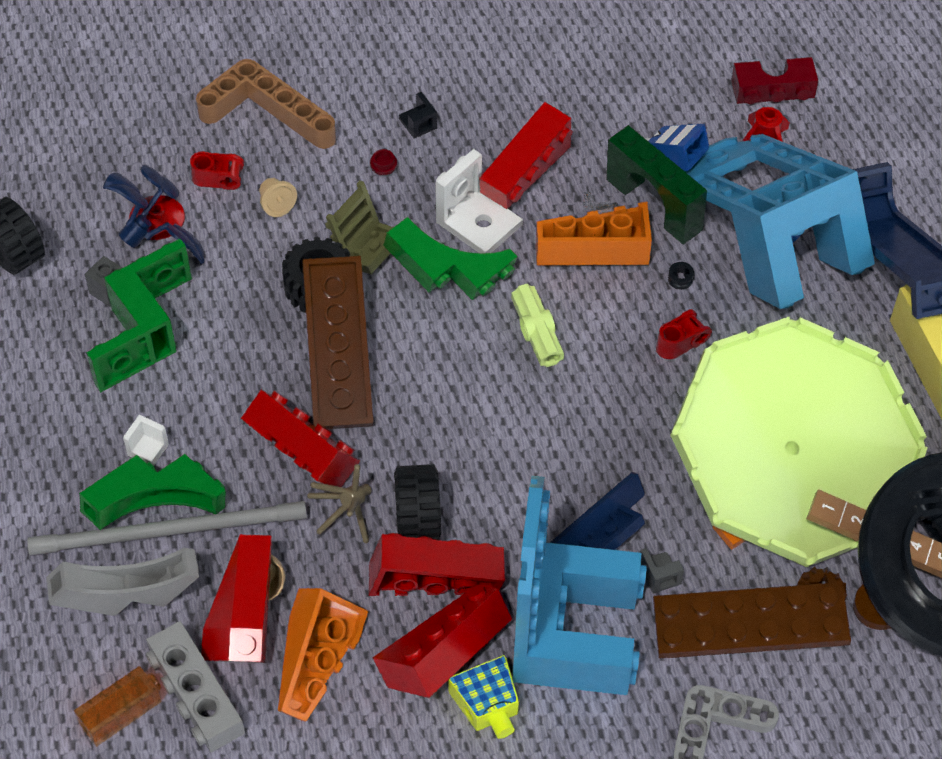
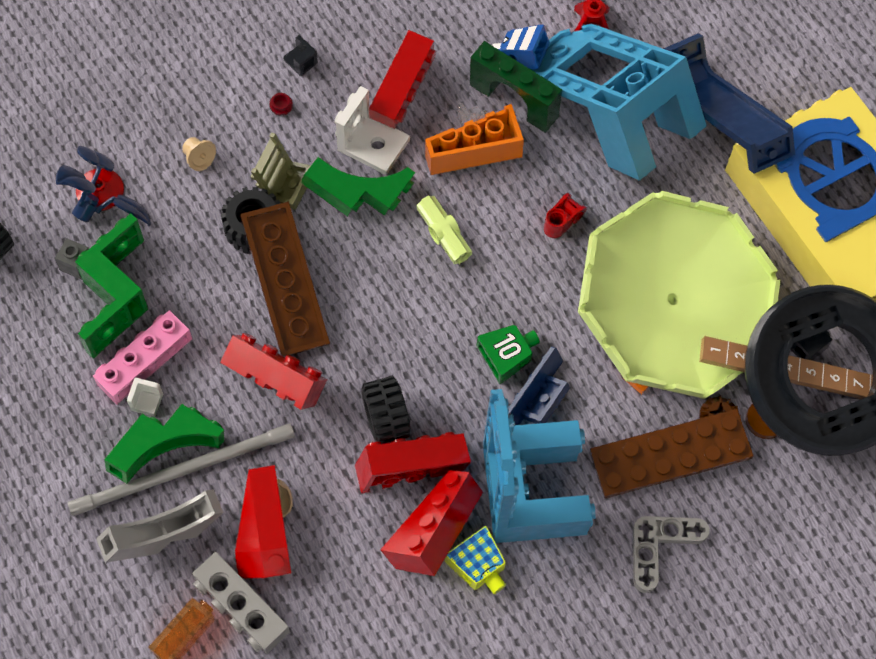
camera: 15 degrees left, 10 degrees up
red piece [190,151,244,190] -> none
medium nougat beam [196,59,336,149] -> none
orange wedge [278,588,368,722] -> none
dark tan plant [307,464,371,543] -> none
dark grey panel [640,548,684,594] -> none
black bush [668,262,694,290] -> none
none -> bright pink brick [93,310,192,405]
none -> green torso [476,325,540,384]

